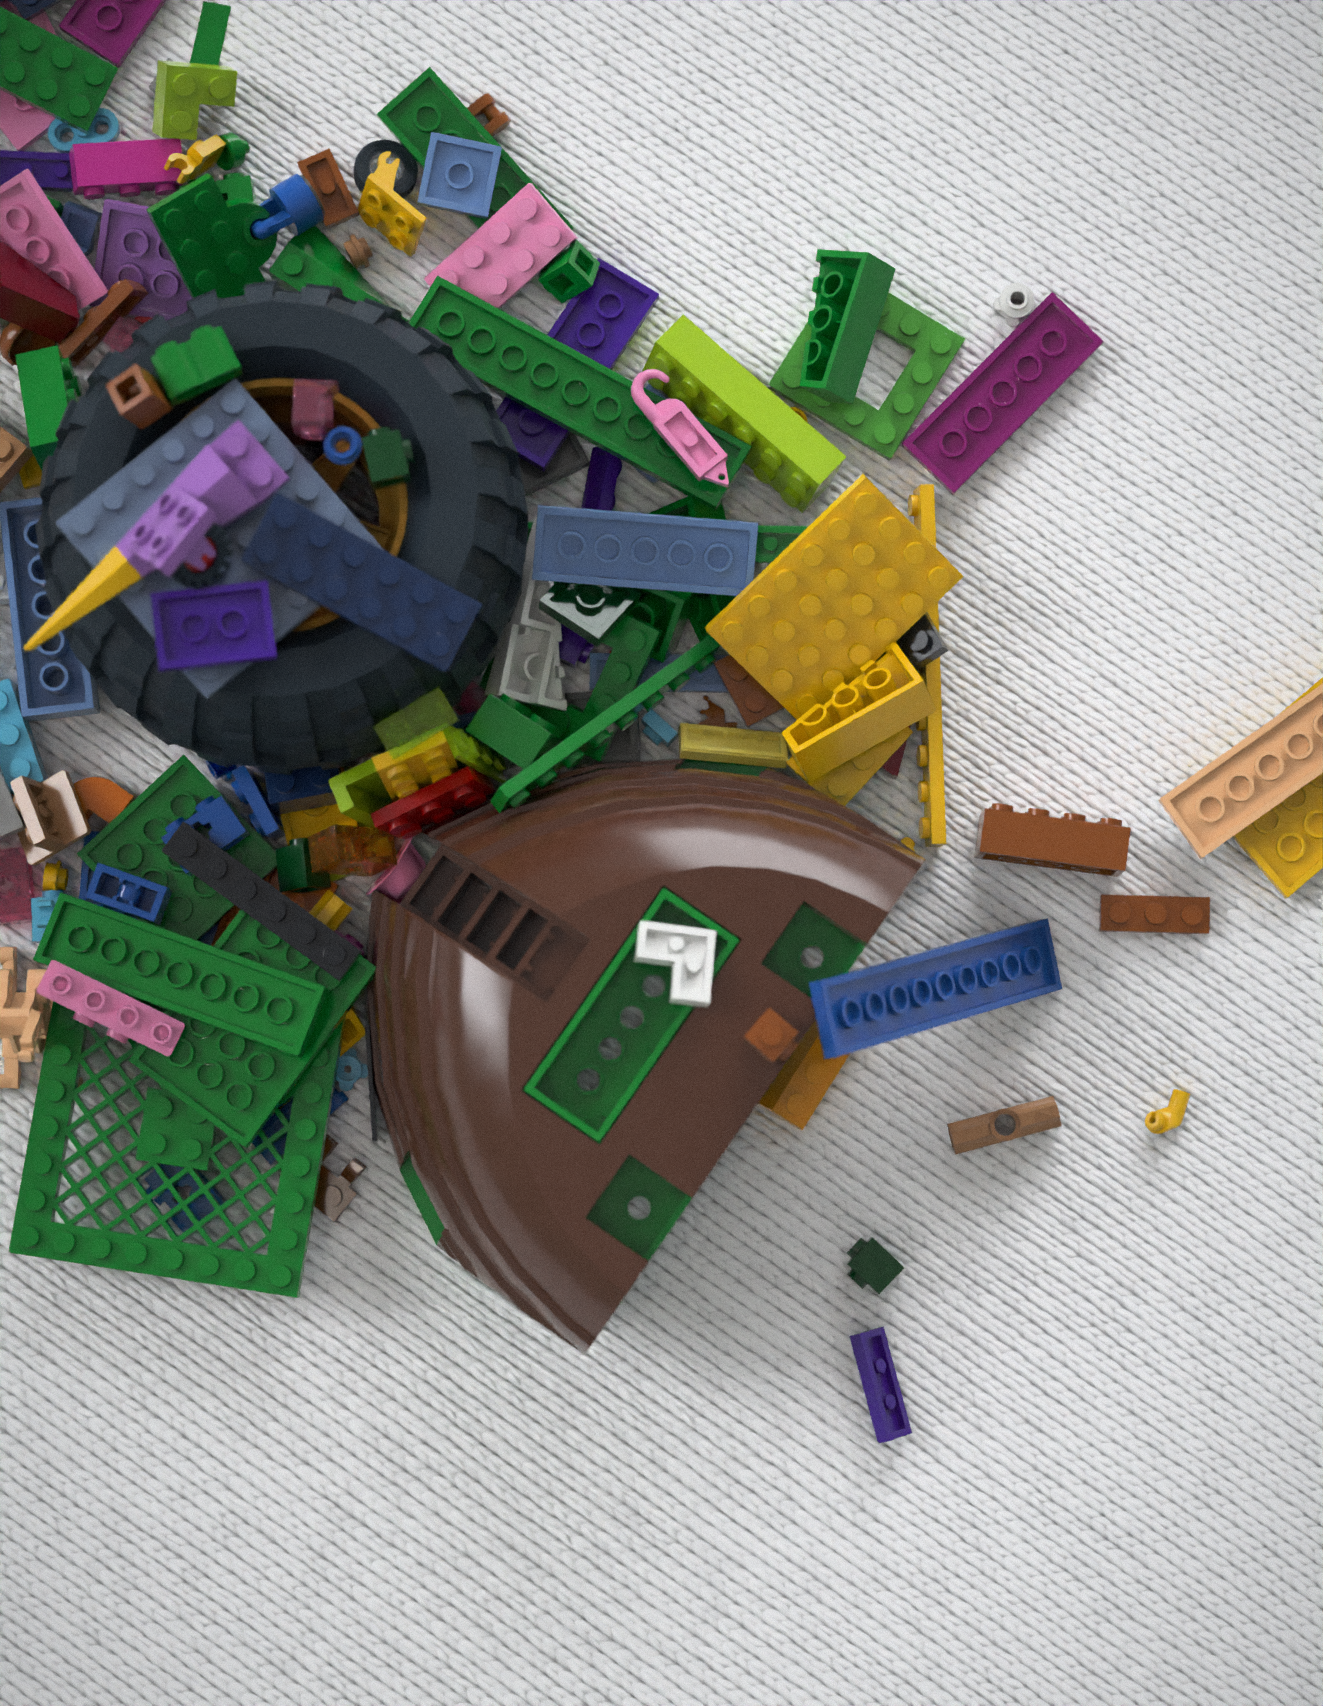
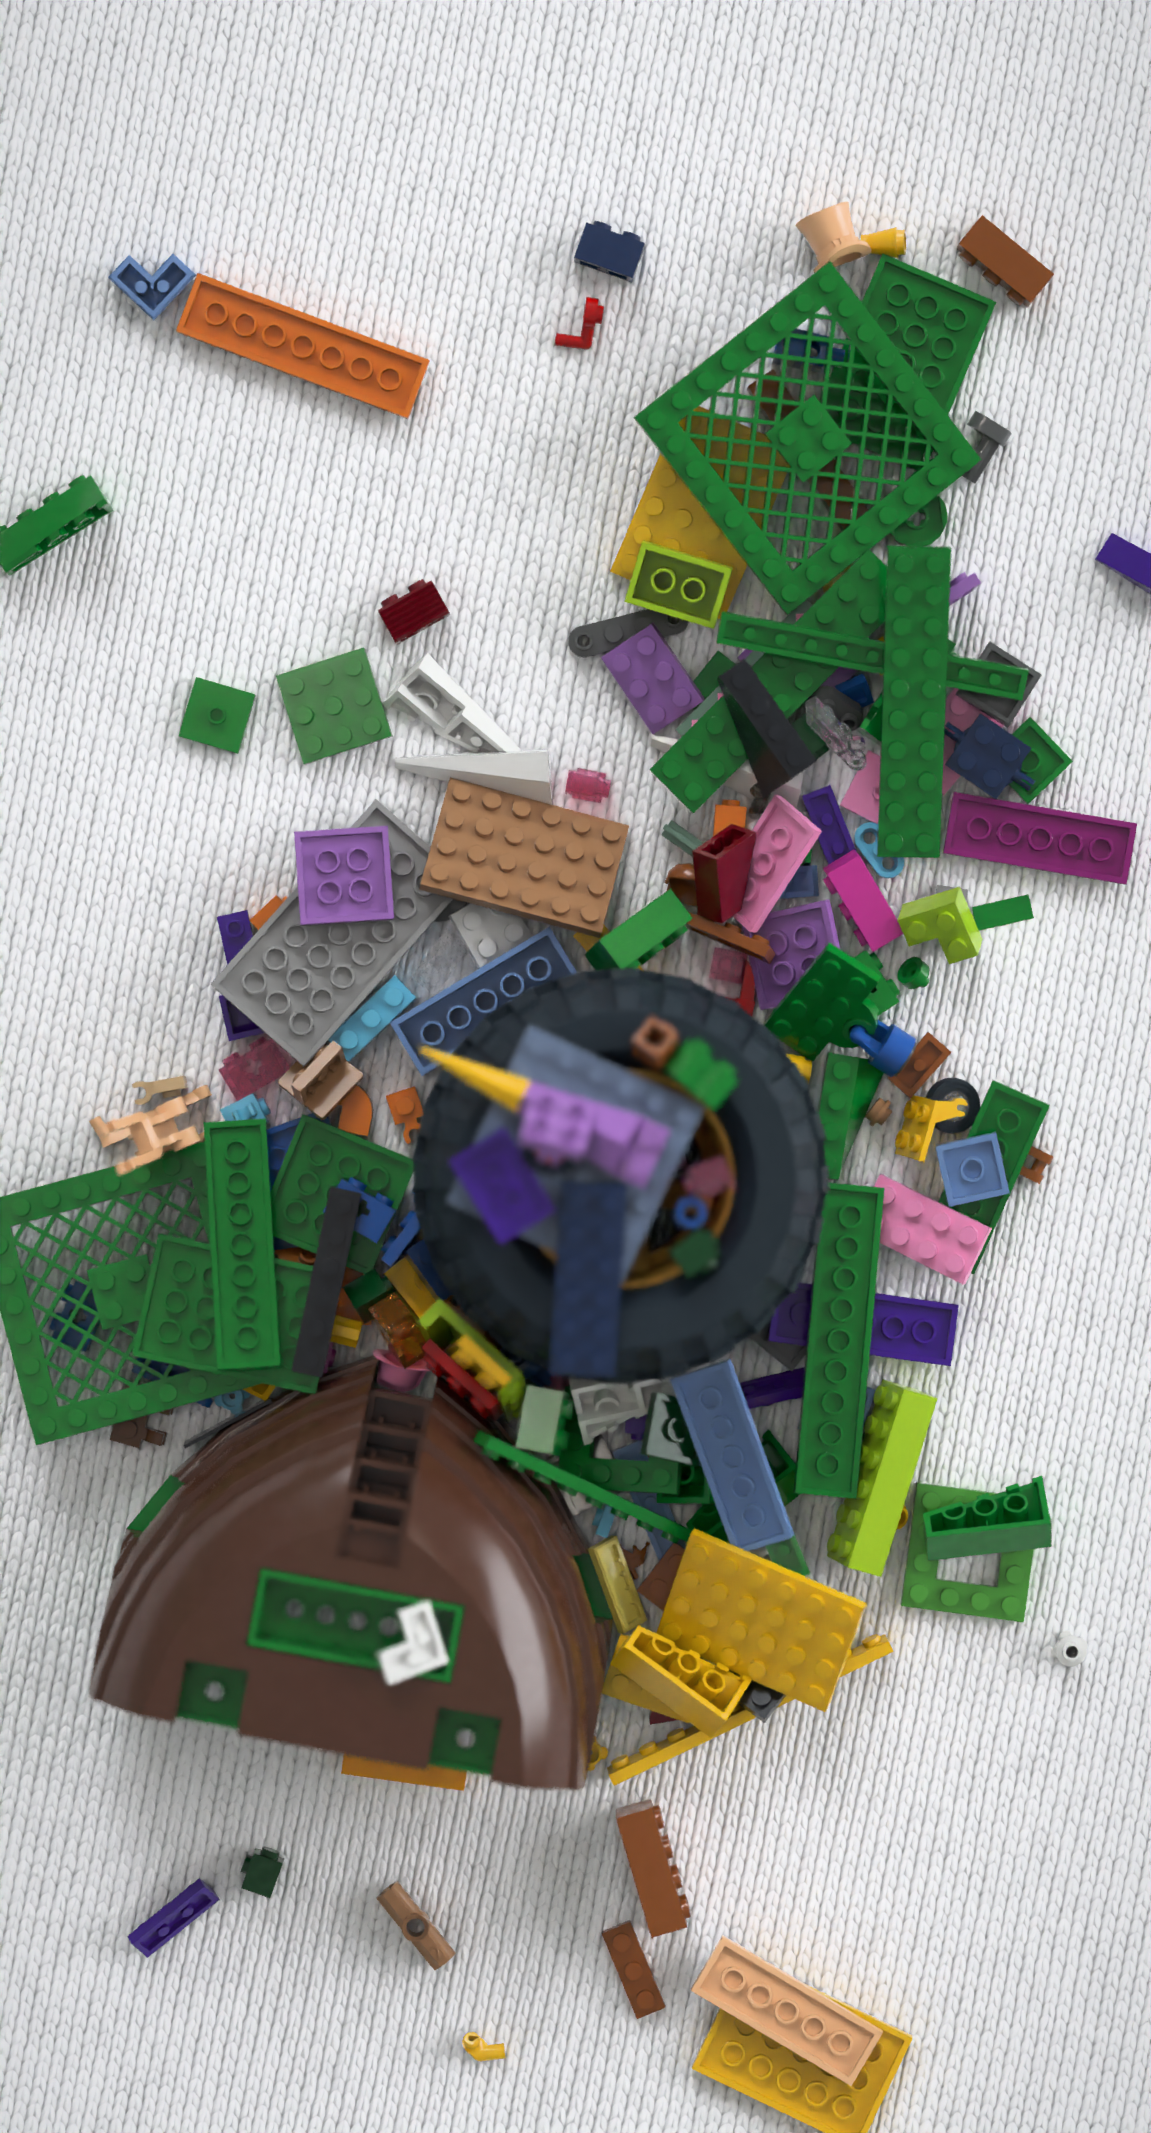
camera: 65 degrees right, 5 degrees up
bright pink bracket [37,960,185,1056] -> none
yellow plate [43,860,69,891] -> none
blue brick [85,863,172,925] -> none
yellow plate [164,134,226,184] -> none
clear neon green plate [373,687,458,760] -> none
green brick [538,239,600,304] -> none
bright pink plate [631,369,729,488] -> none
dark orange brick [743,1007,799,1063] -> none
blue plate [809,918,1062,1059] -> none
magenta plate [902,292,1104,495] -> none
none -> orange plate [386,1086,423,1144]

